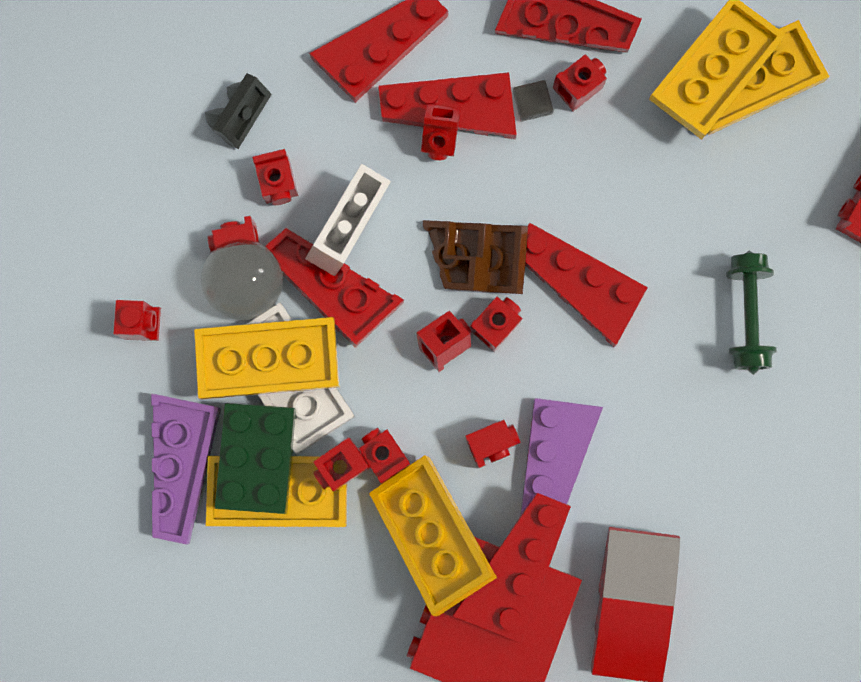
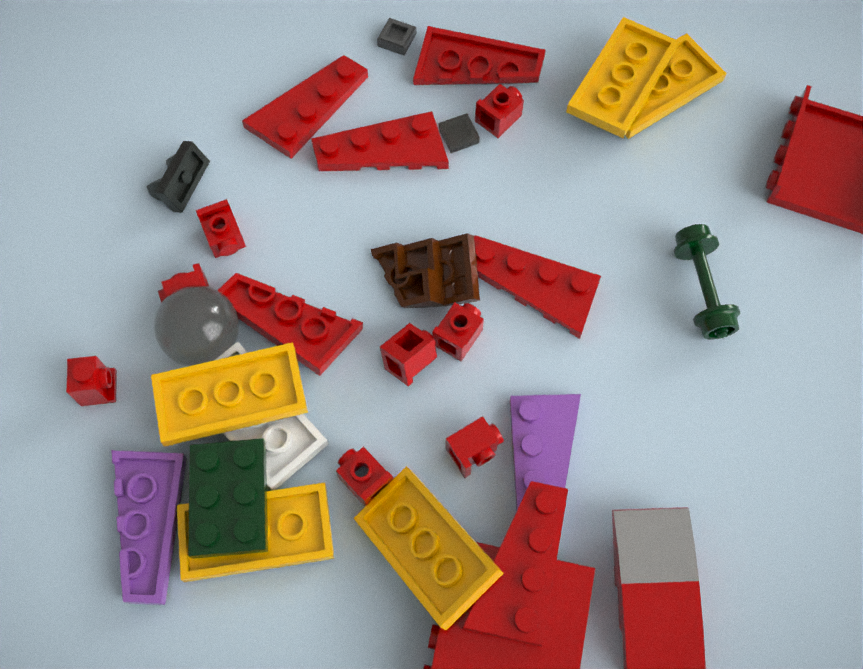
camera: 10 degrees left, 15 degrees down
white brick [305,164,391,276] -> none
red brick [313,437,371,492] -> none
red brick [421,104,461,161] -> none

